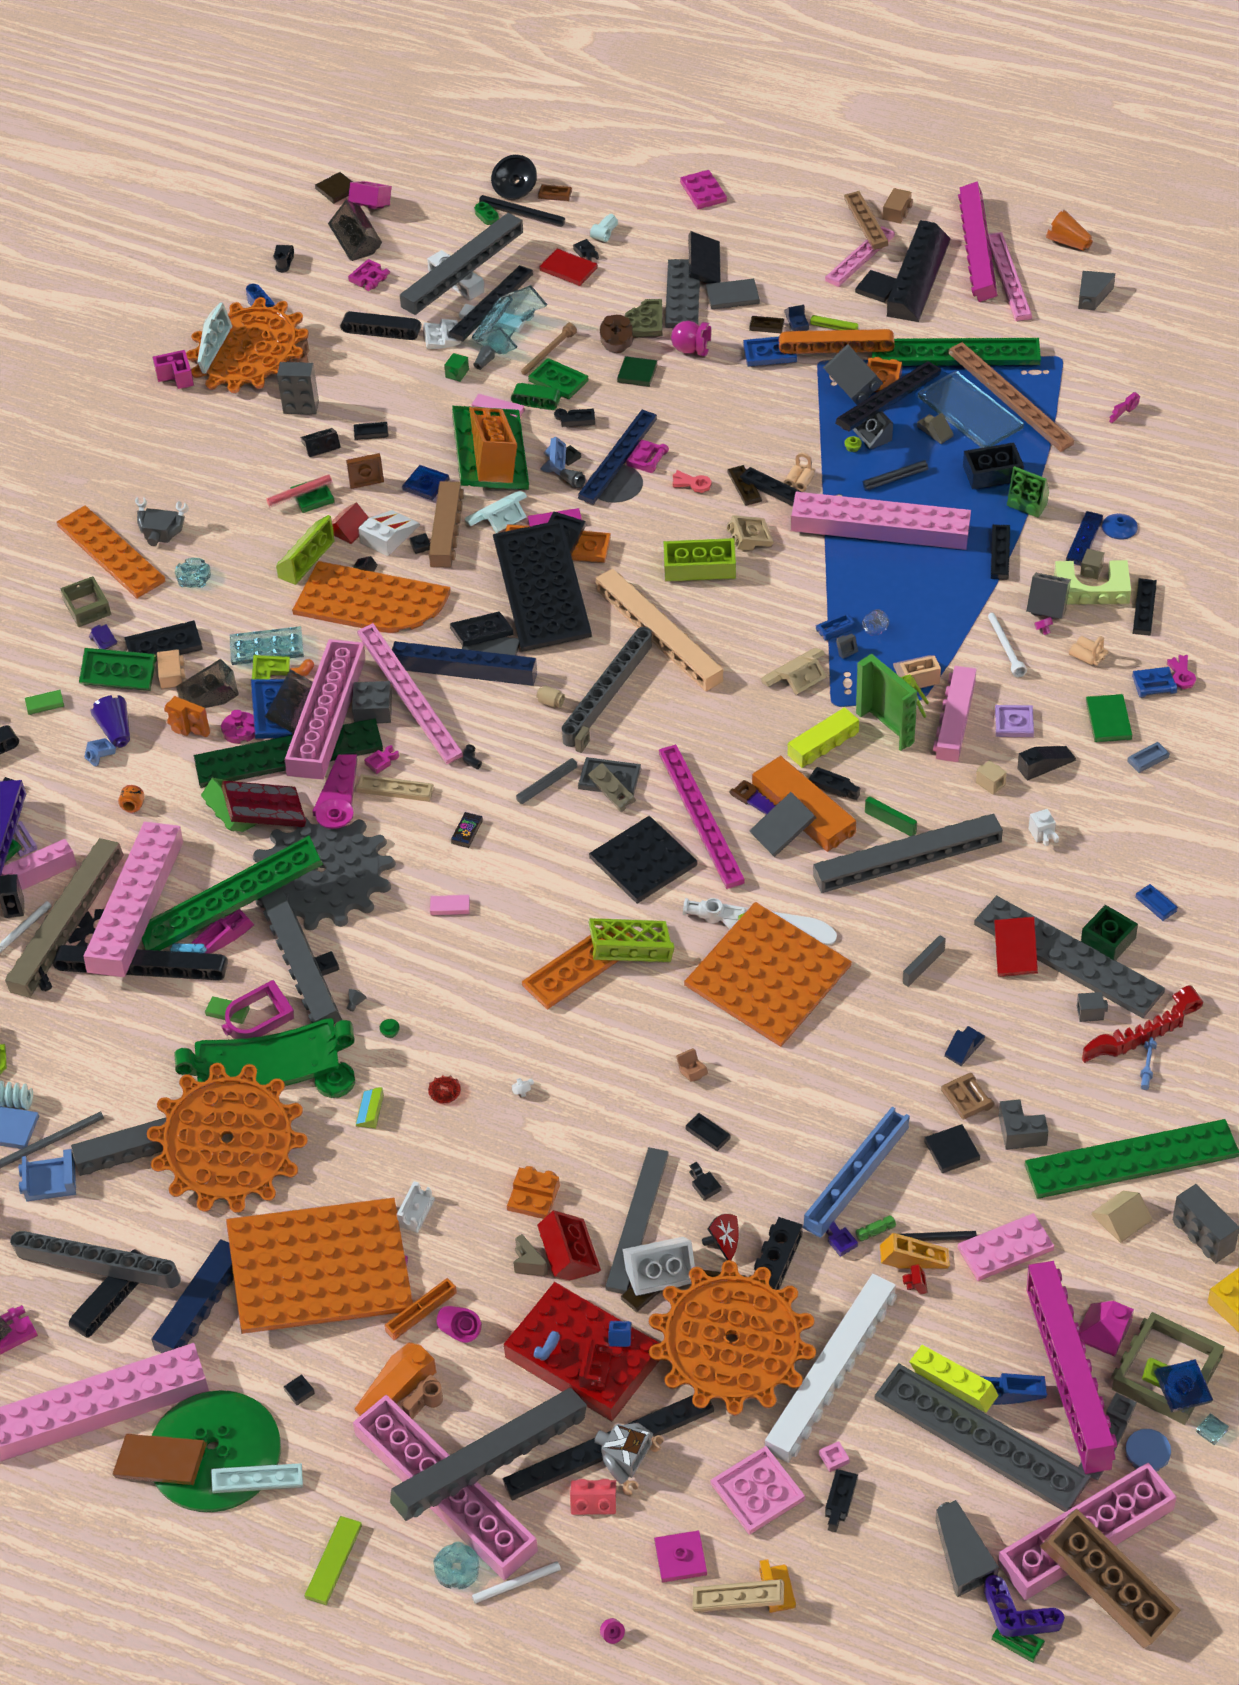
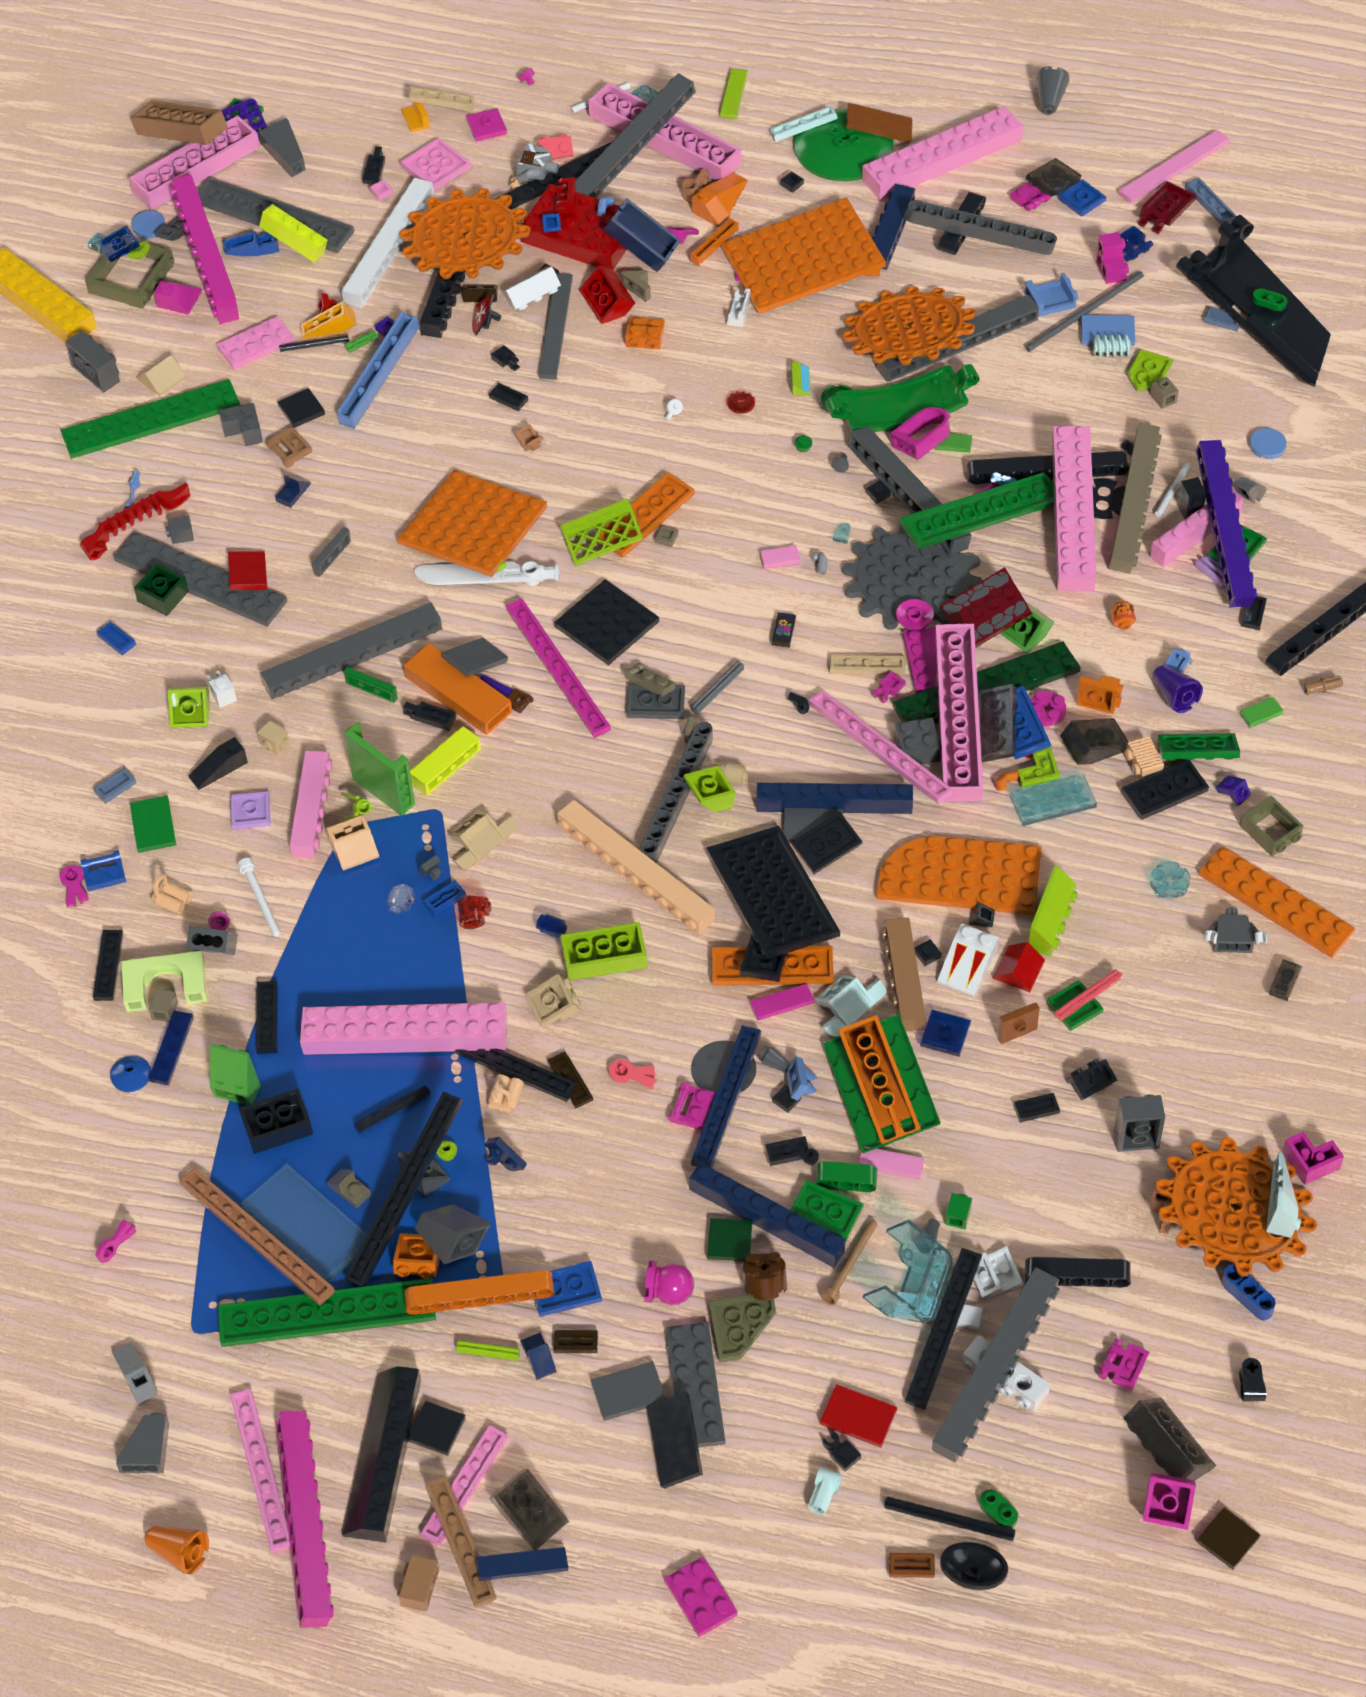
camera: 170 degrees right, 5 degrees up
none -> light grey slope [112,1342,158,1404]
none -> lime slope [168,686,210,728]
none -> clear red piece [457,895,492,929]
none -> dark blue tile [475,1547,569,1581]
none -> dark blue hinge [484,1137,527,1171]
none -> clear smoke slope [489,1469,569,1550]
none -> clear blue brick [536,914,567,939]
none -> dark blue piece [603,198,681,272]
none -> dark tan tile [655,525,679,547]
none -> lime slope [684,766,736,813]
none -> dark blue brick [689,1162,846,1268]
none -> light grey arm [812,551,828,575]
none -> clear light blue piece [833,523,851,544]
none -> clear smoke plate [1269,959,1302,1001]

